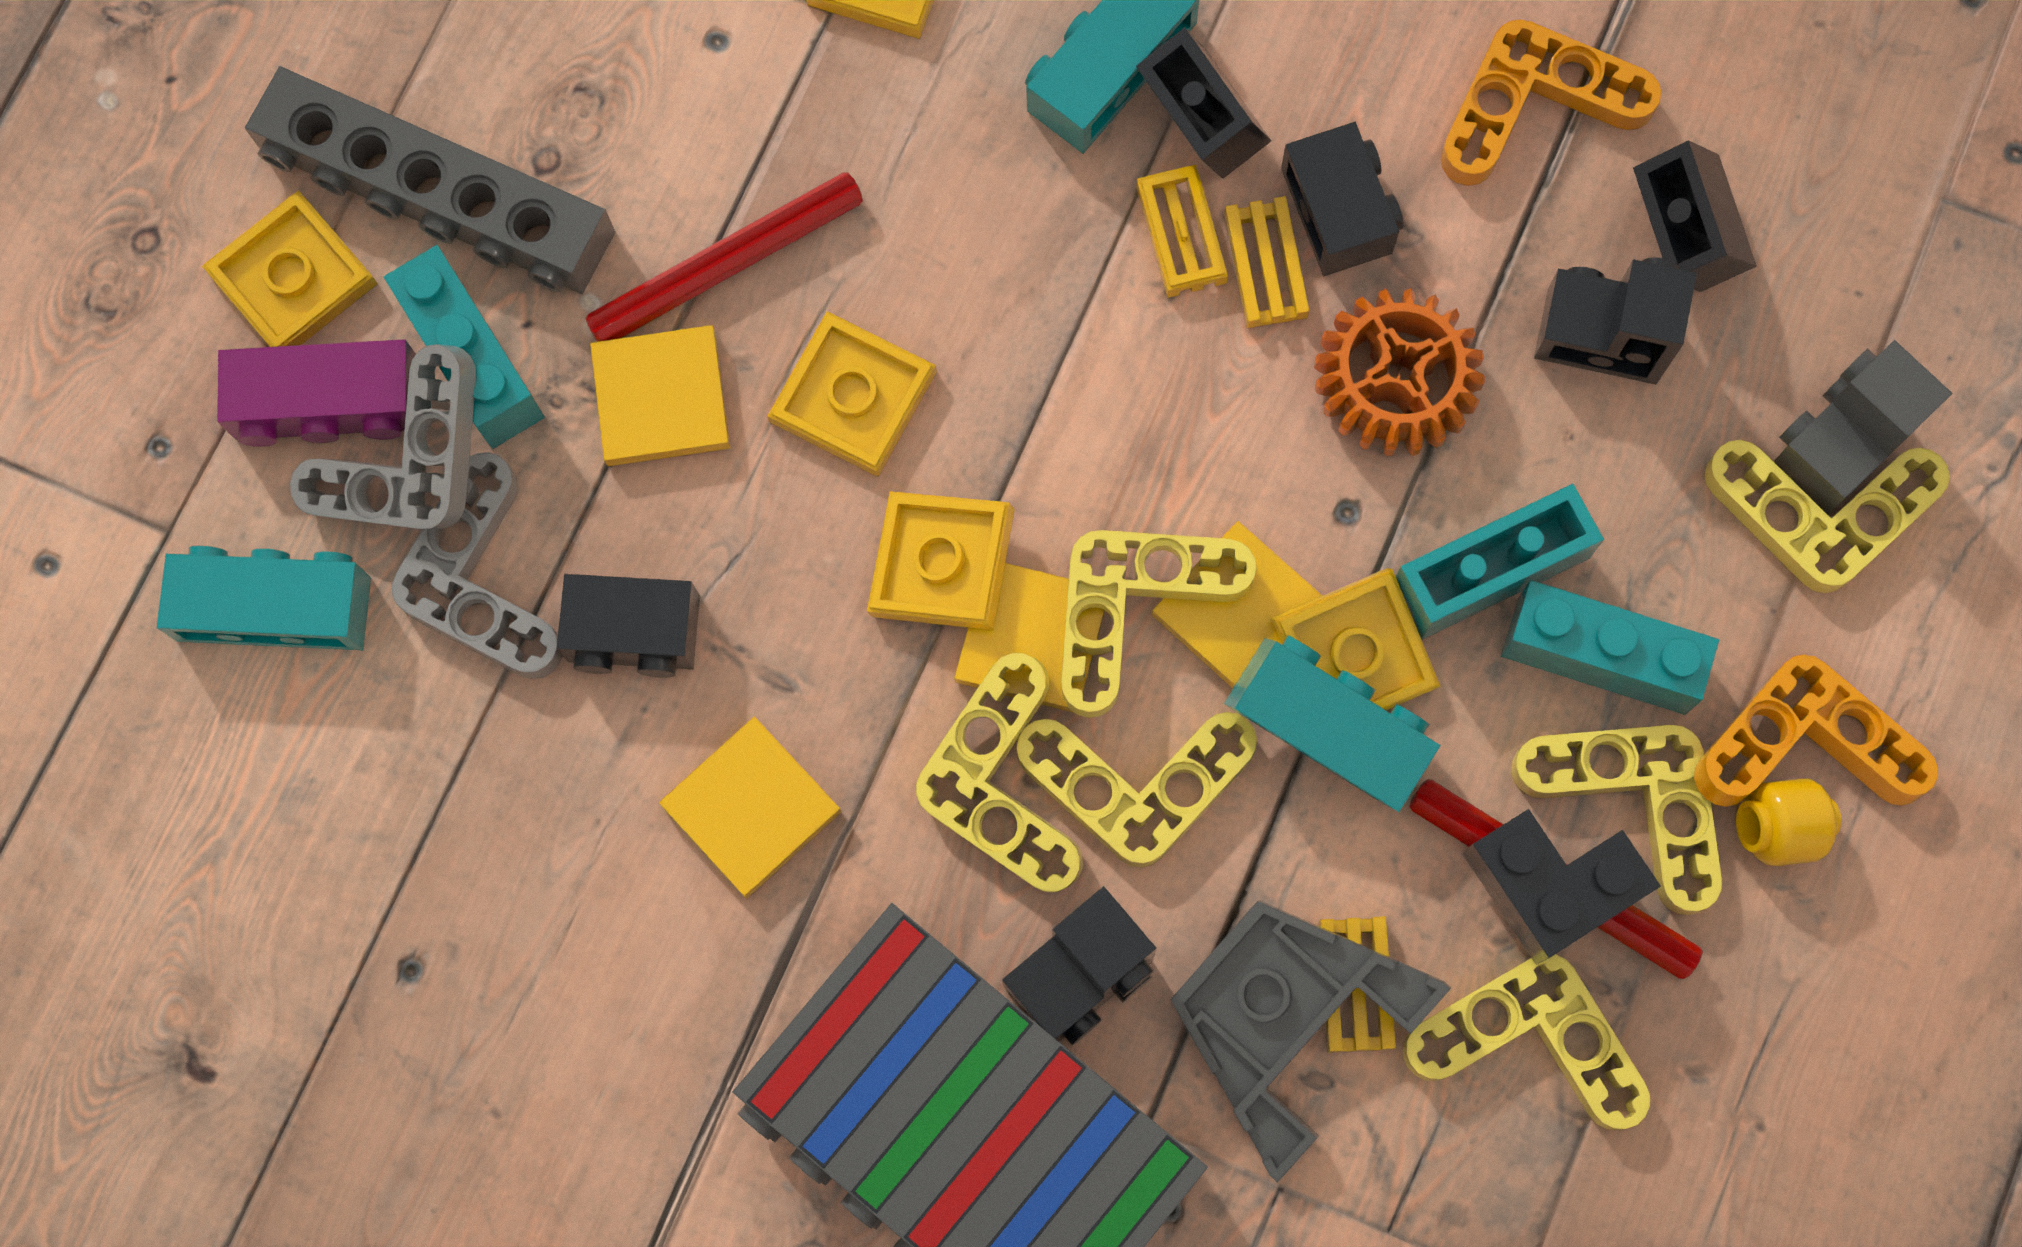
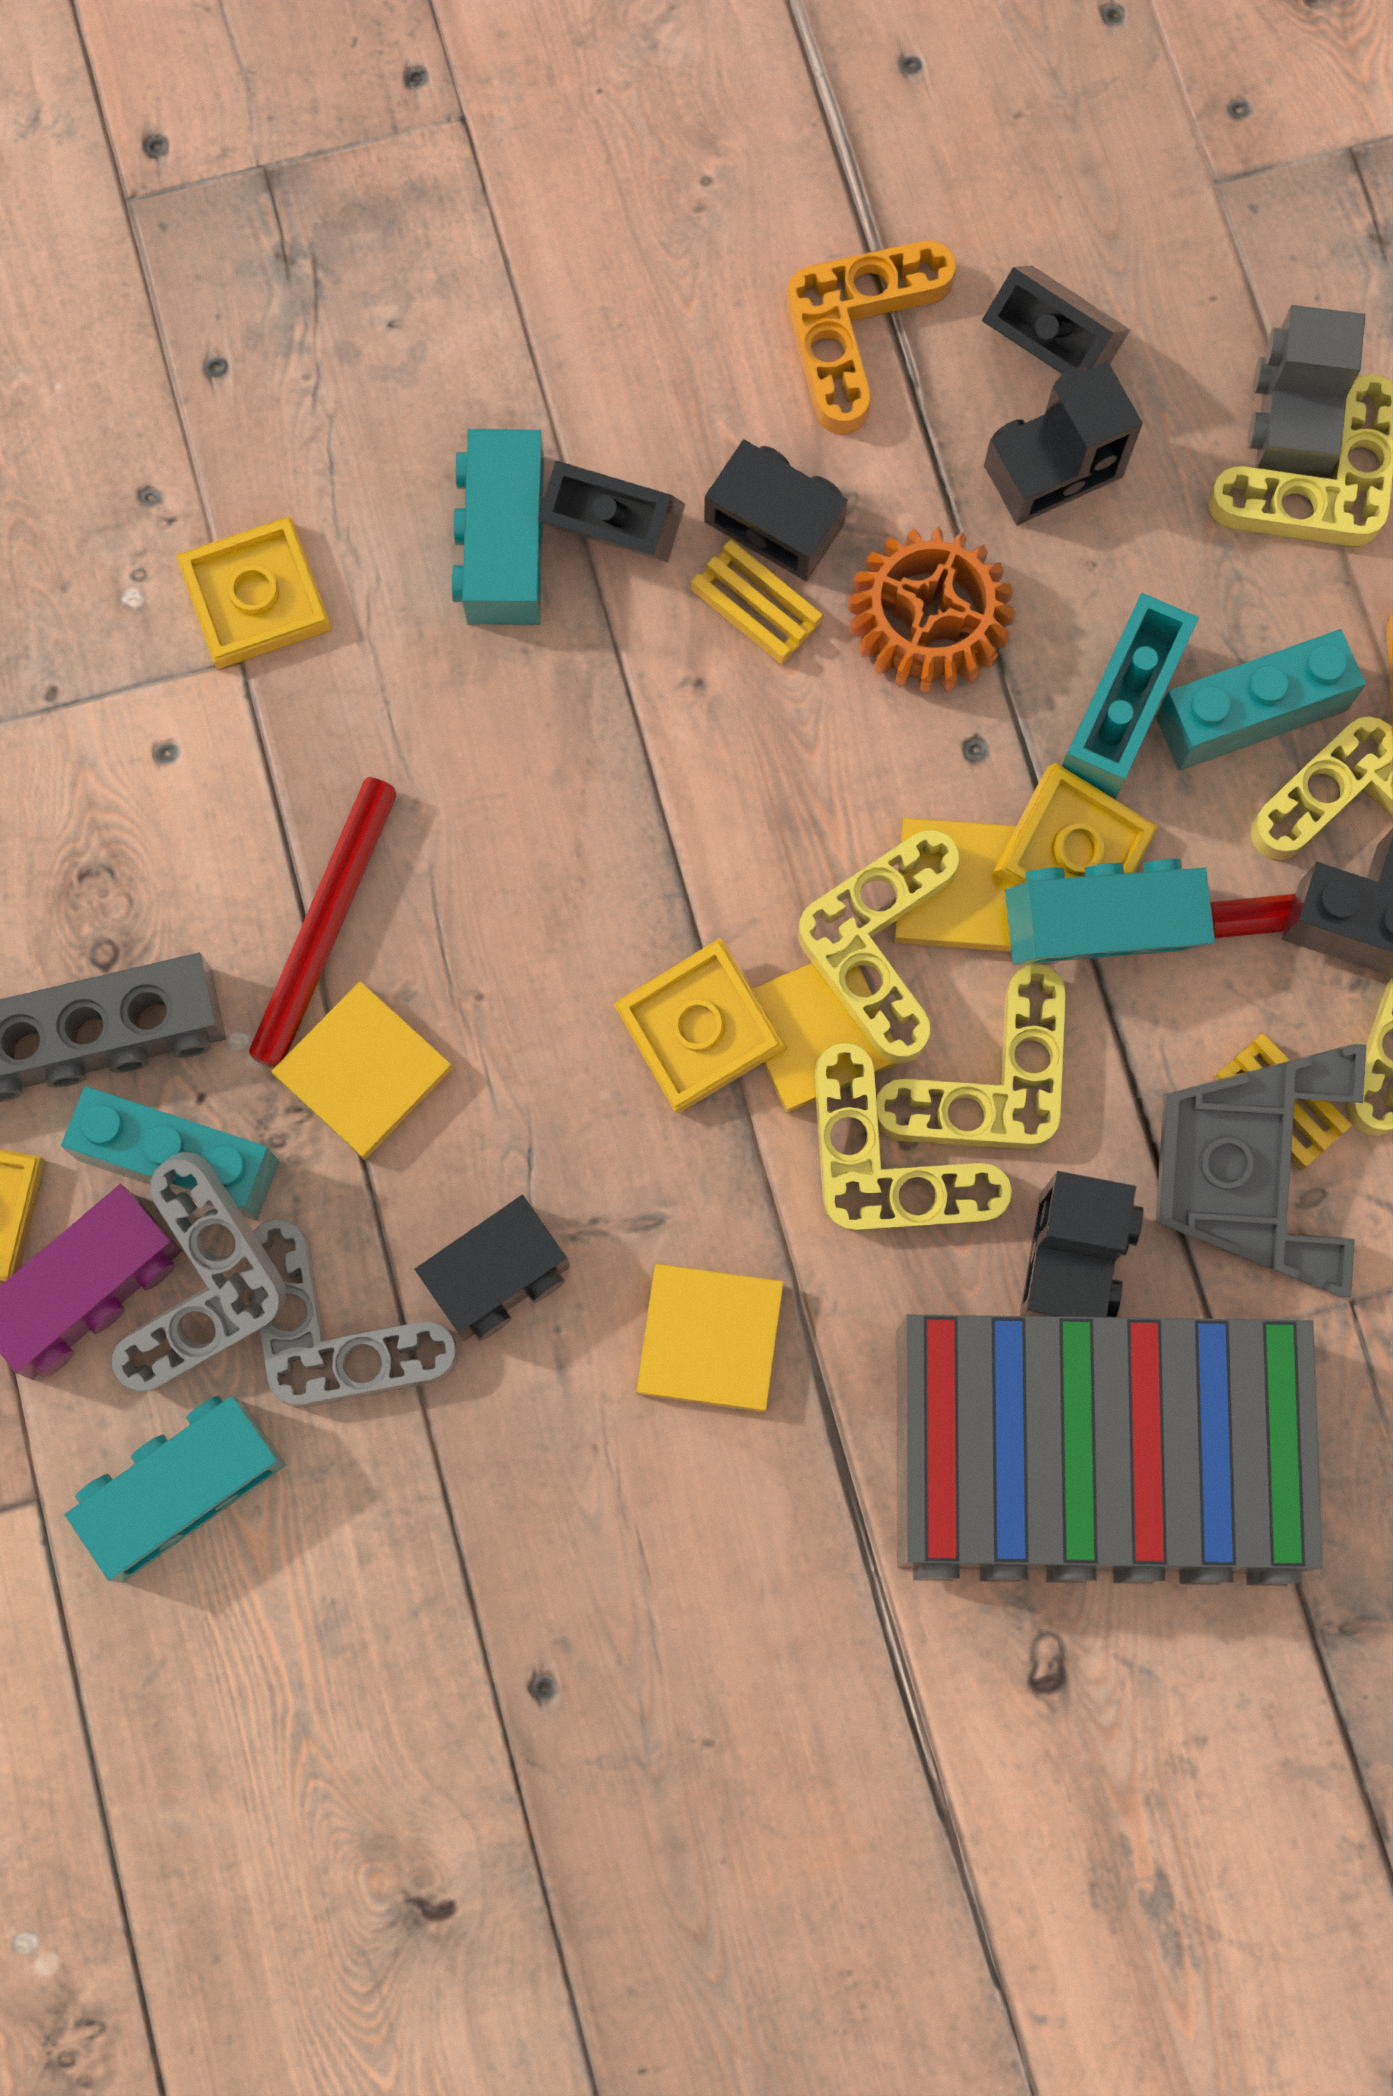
camera: 45 degrees left, 0 degrees up
yellow tile [767,311,937,477] -> none
yellow tile [1136,164,1228,298] -> none

